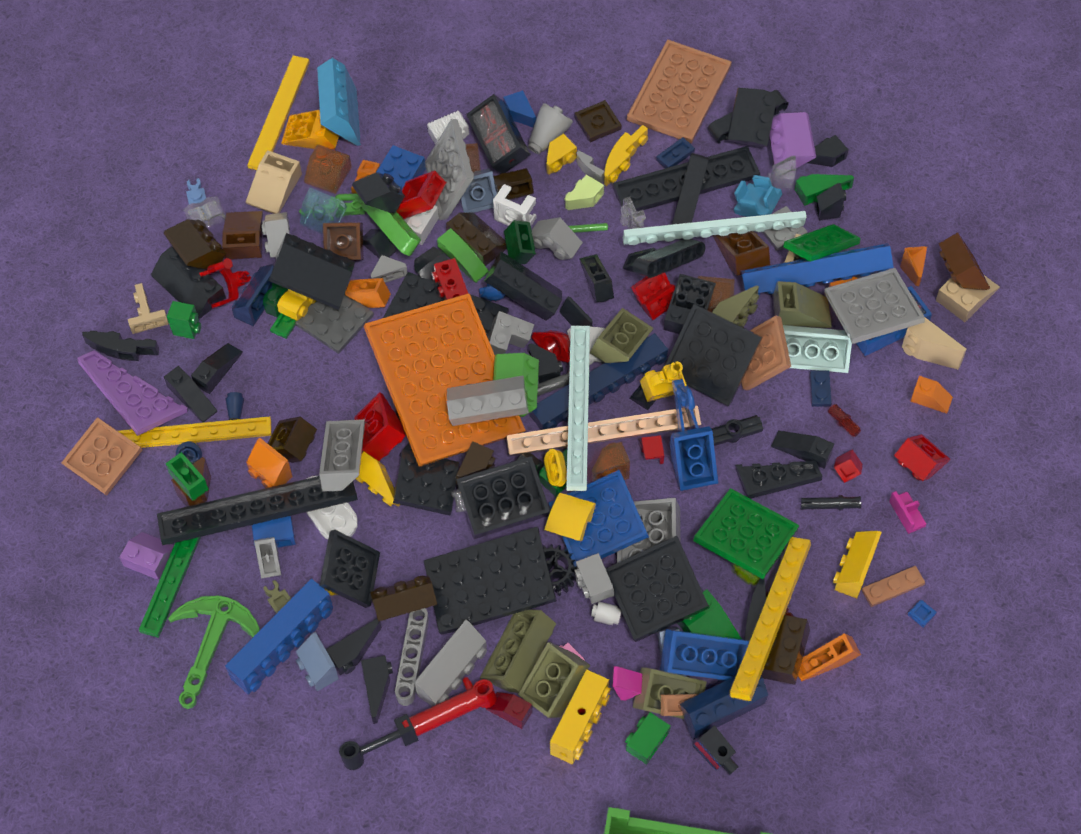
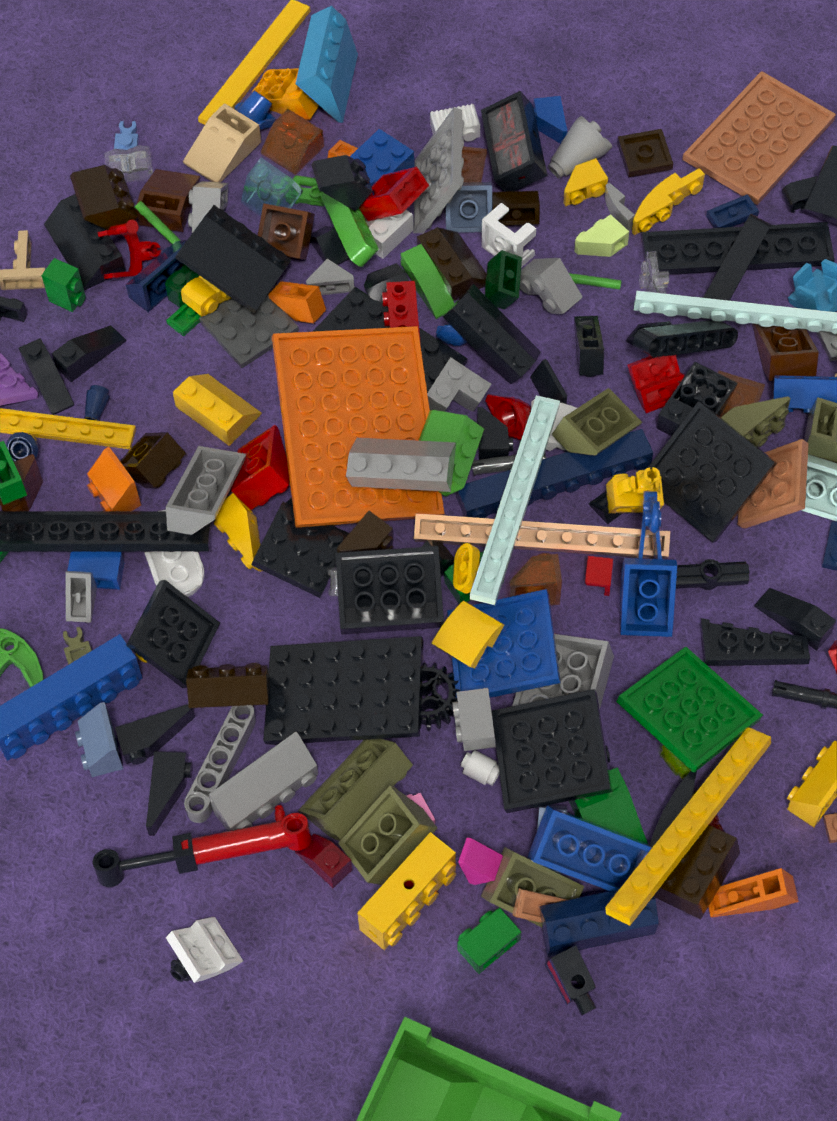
camera: 15 degrees right, 0 degrees up
none -> bright green bar [135,201,181,244]
none -> white slope [166,917,243,983]
none -> black plate [170,958,192,982]
none -> yellow slope [173,374,262,446]
none -> blue piece [235,90,276,129]

